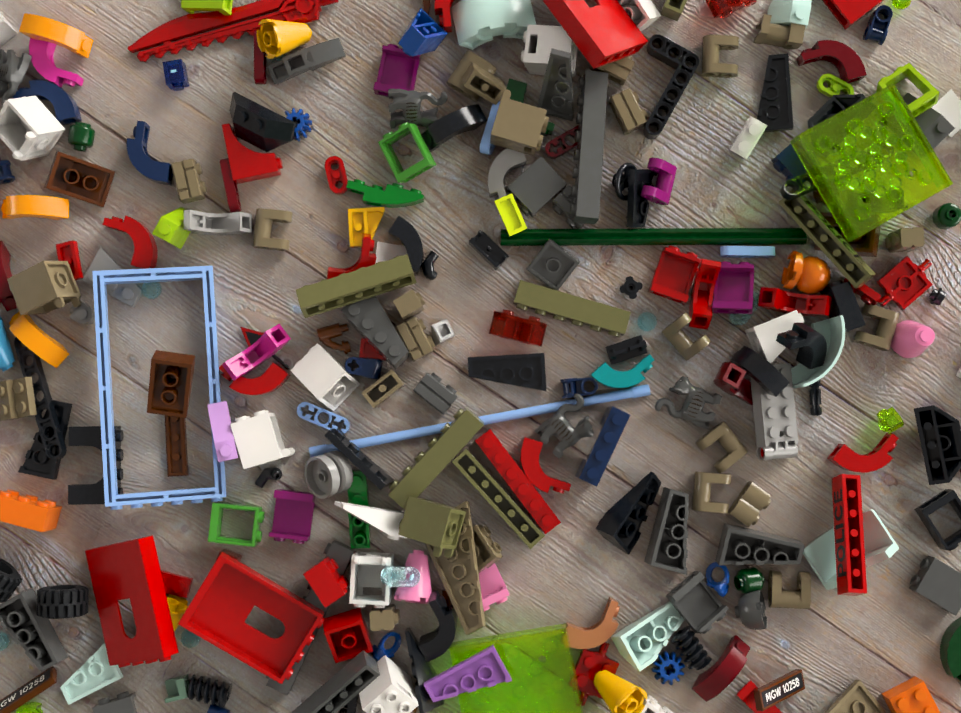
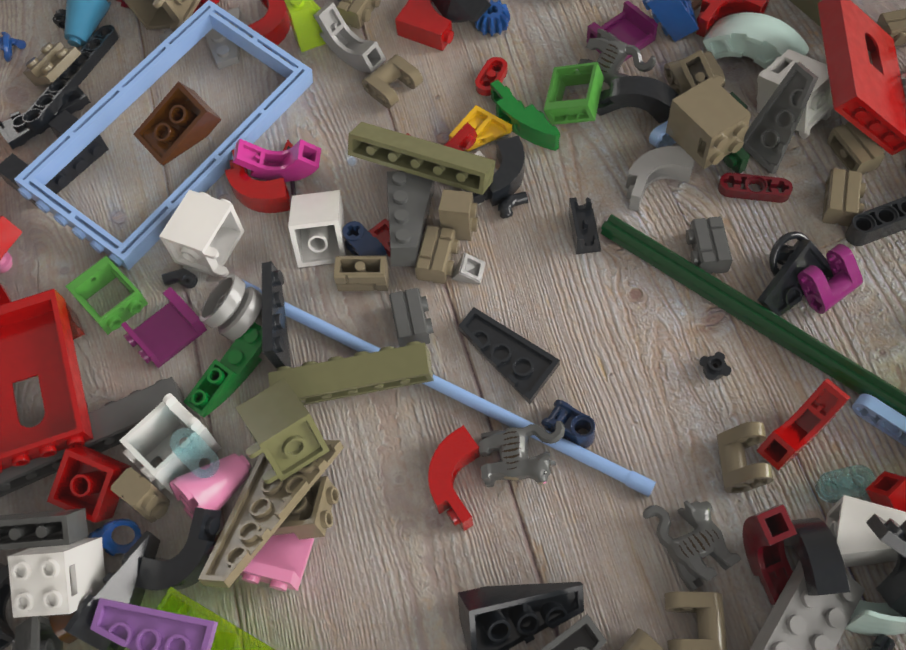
camera: 50 degrees right, 25 degrees down
light orange arch [9,312,69,368] -> none
clear light blue plate [142,282,162,299] -> none
reddish brown tile [165,415,188,477] -> none
lavender slope [207,401,239,462] -> none
dark red beam [220,158,242,213] -> none
light blue beam [297,402,350,434] -> none
red brick [303,556,350,608] -> none
reddish brown plant [317,323,351,355] -> none
white slope [334,501,407,540] -> none
olive brick [452,448,545,549] -> none
red brick [475,429,561,534] -> none
clear red brick [489,309,547,347] -> none
neon yellow tile [494,193,527,237] -> none
dark grey panel [507,156,567,218] -> none
olive brick [513,280,631,338] -> none
dark grey plate [526,238,580,291] -> none
dark grey brick [570,70,608,224] -> none
dark blue arch [575,406,630,487] -> none
teal arch [589,354,655,388] -> none
black hinge [605,335,648,365] -> none
clear light blue plate [637,312,657,331] -> none
red panel [648,246,701,305] -> none
magenta panel [712,261,754,314] -> none

